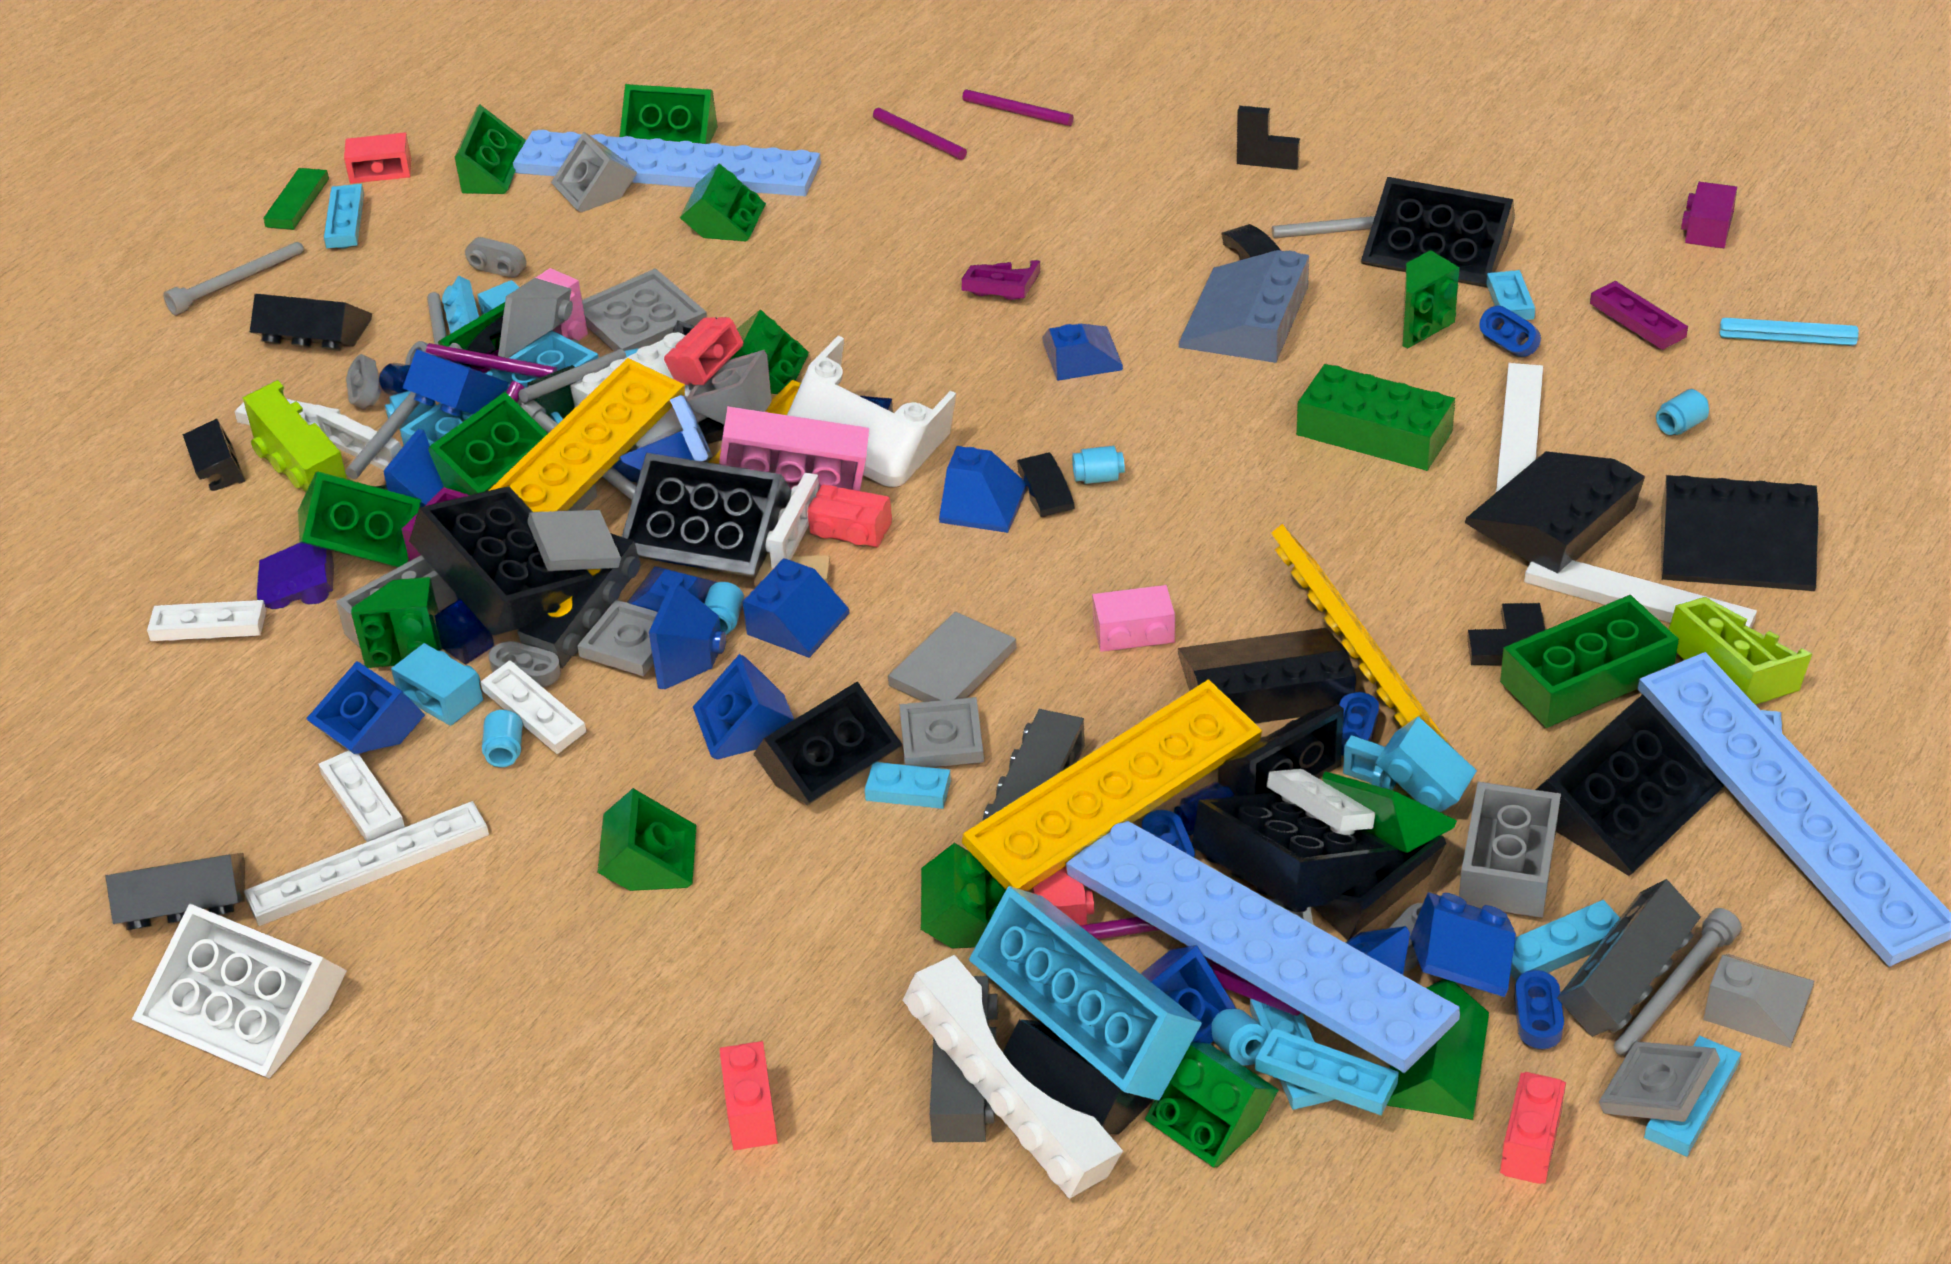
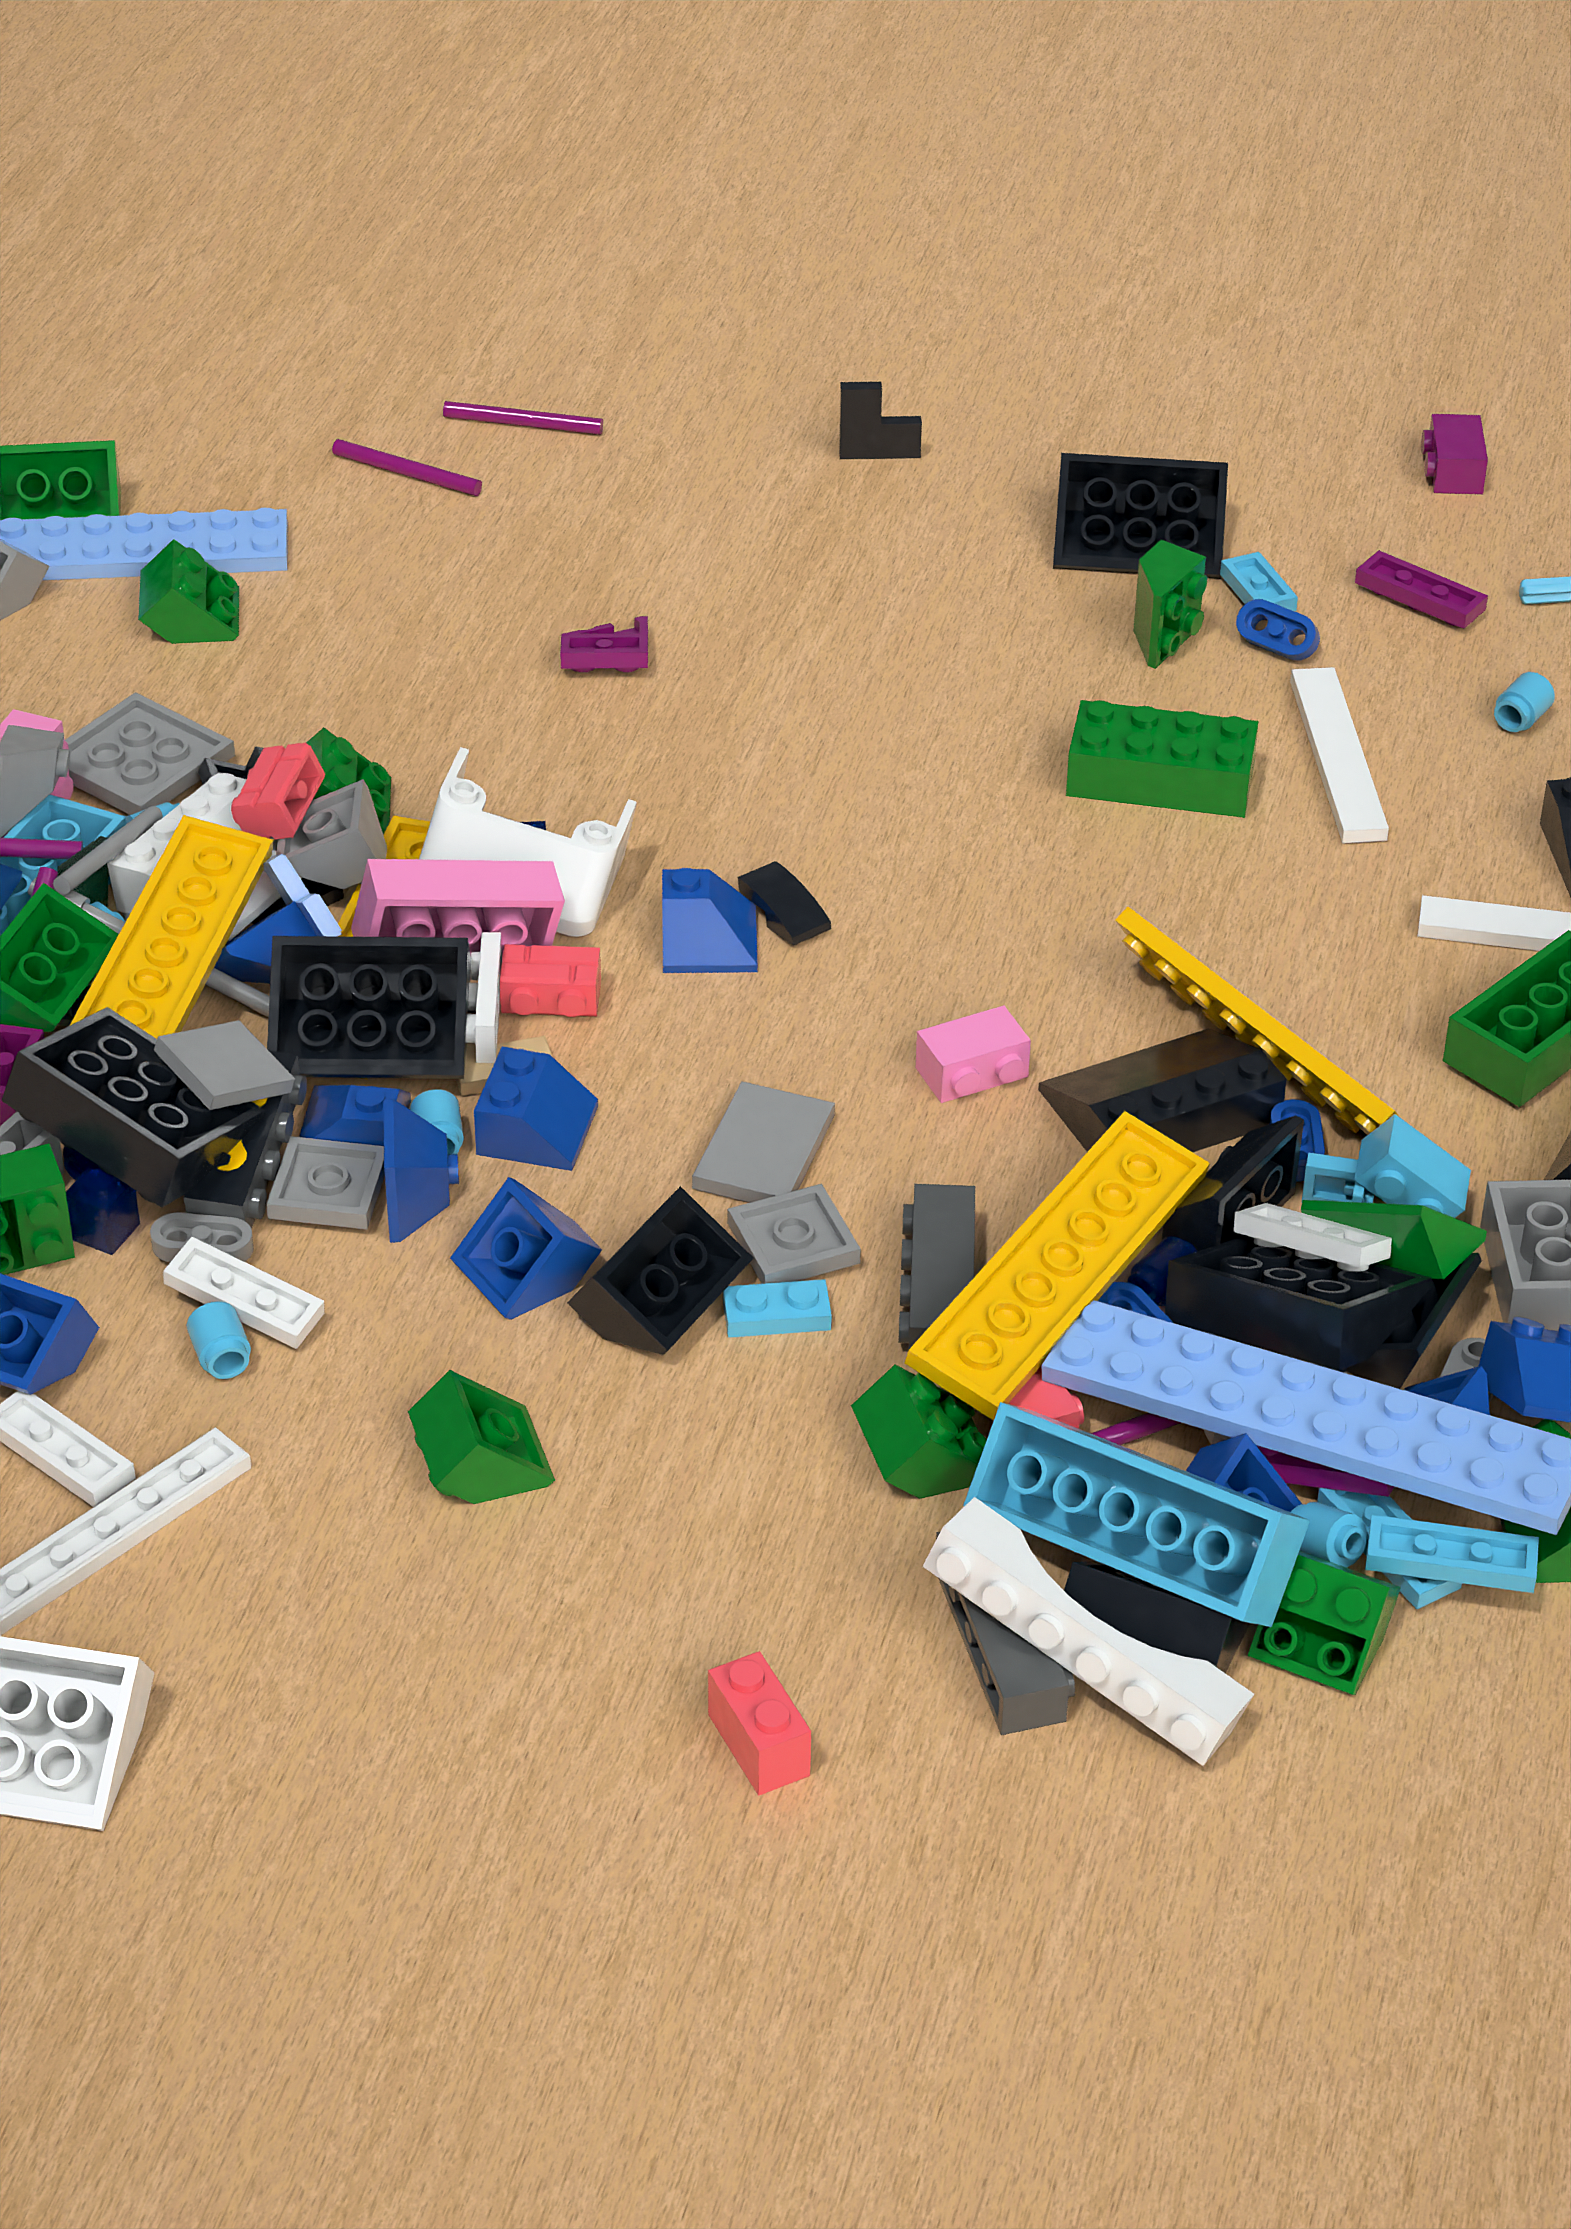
camera: 20 degrees left, 0 degrees up
medium azure brick [391,643,483,726] -> none
blue slope [1042,323,1123,381] -> none
medium azure brick [1072,446,1125,484] -> none
sand blue slope [1179,250,1309,363] -> none
black slope [1221,224,1281,260] -> none
light grey bar [1272,216,1375,238] -> none
black slope [1465,451,1645,574] -> none
black tile [1467,603,1545,665] -> none

